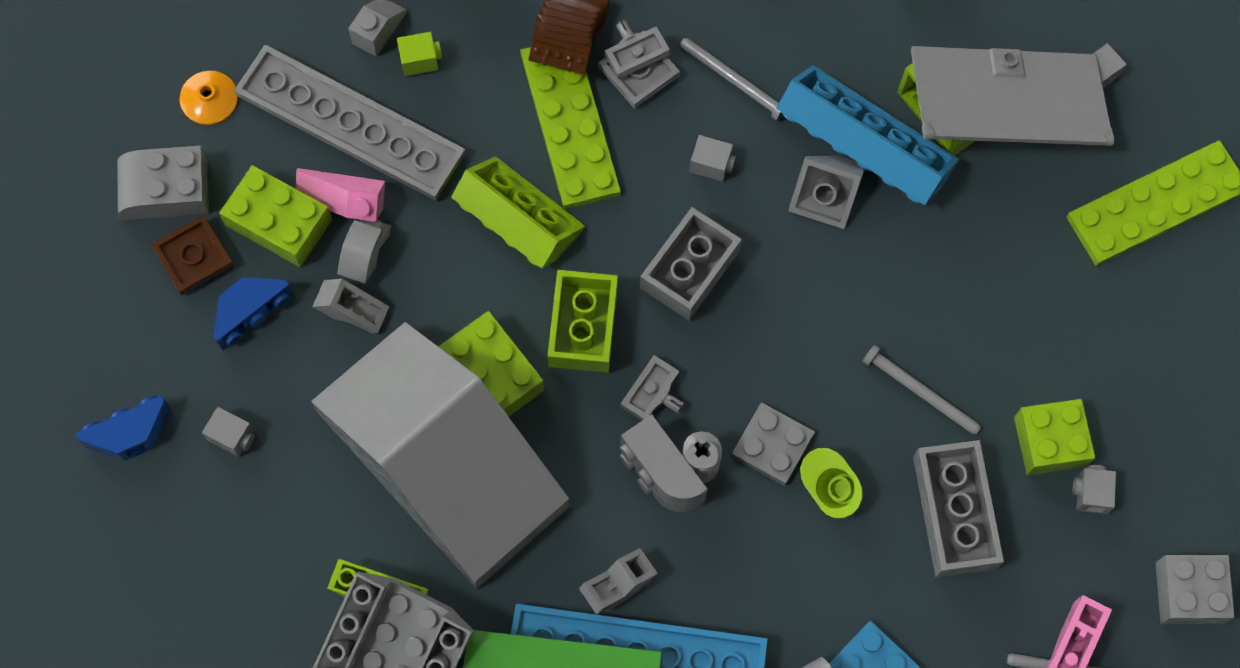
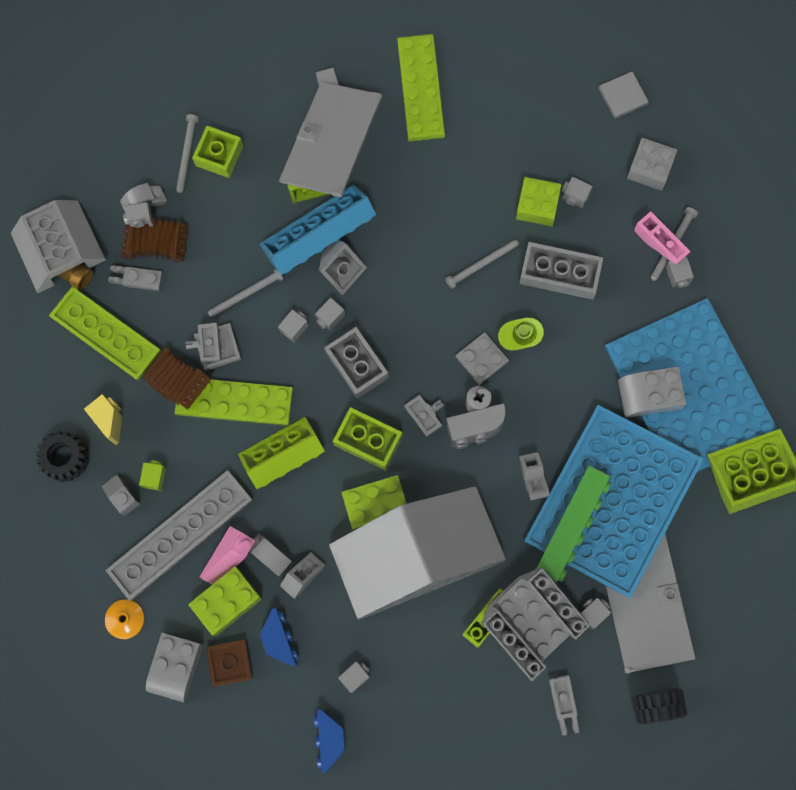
camera: 60 degrees left, 5 degrees up
none -> light grey brick [315,298,346,331]

